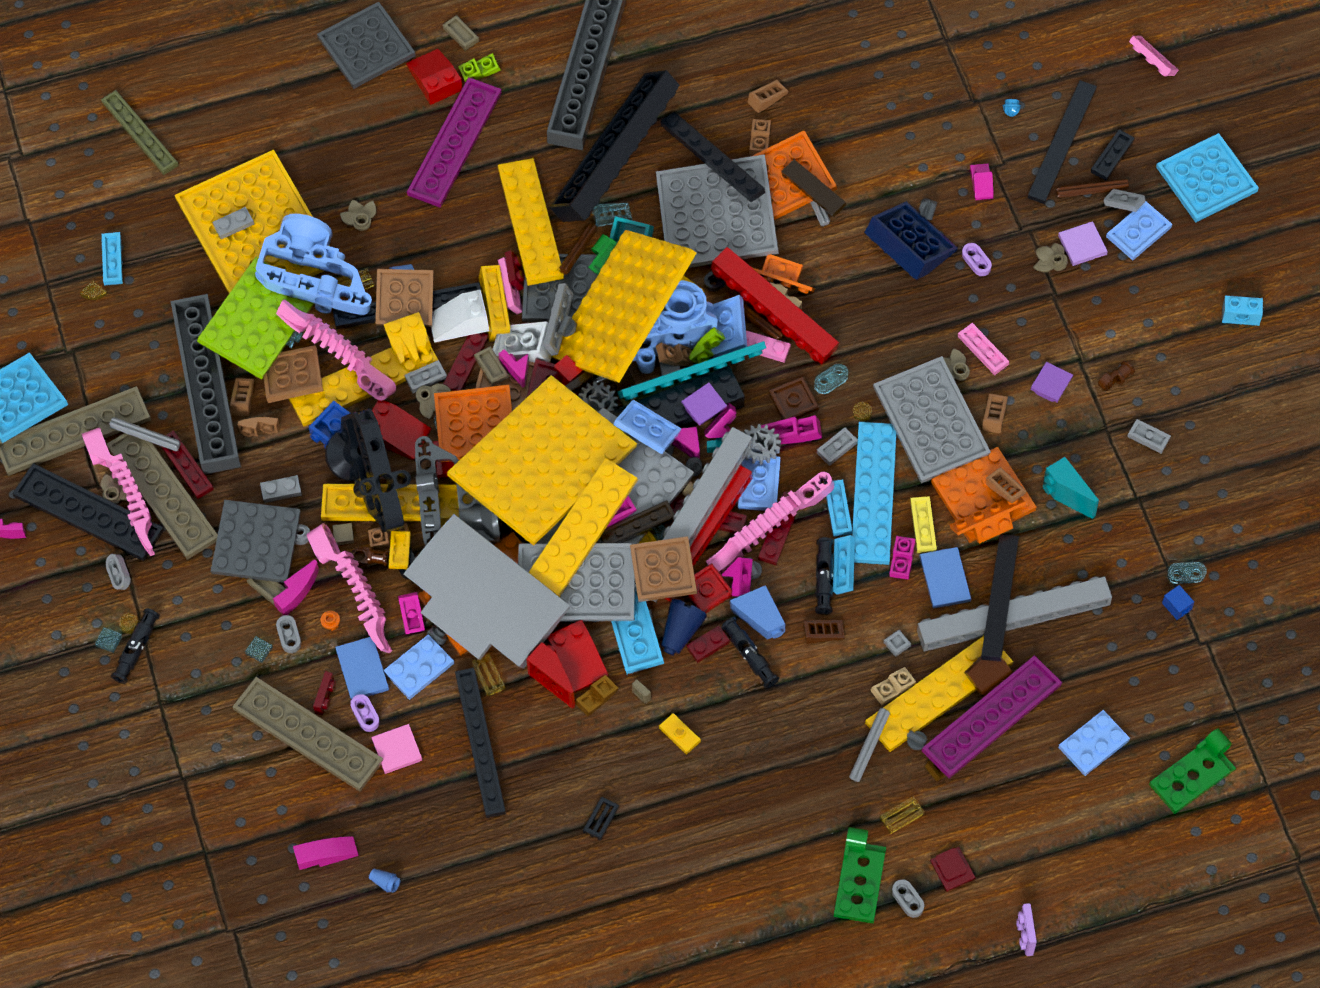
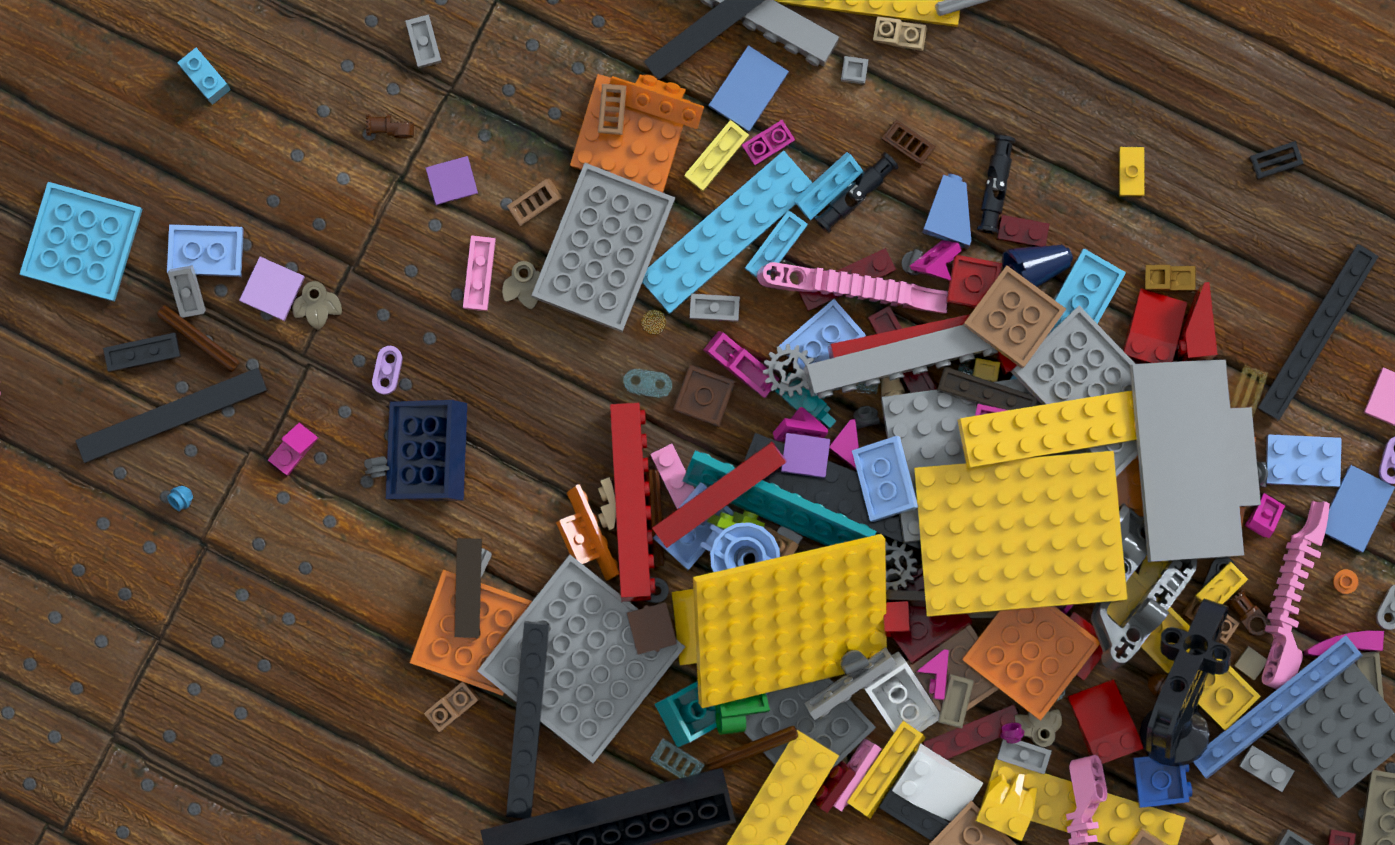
camera: 140 degrees left, 20 degrees up
dark tan tile [632,680,651,704] -> none
medium nougat slope [748,80,788,113] -> none
teal slope [1043,457,1099,519] -> none
none -> reddish brown piece [627,602,677,655]
none -> red tile [652,442,787,548]
none -> magenta plate [1000,723,1025,744]
none -> medium blue plate [1193,635,1363,779]

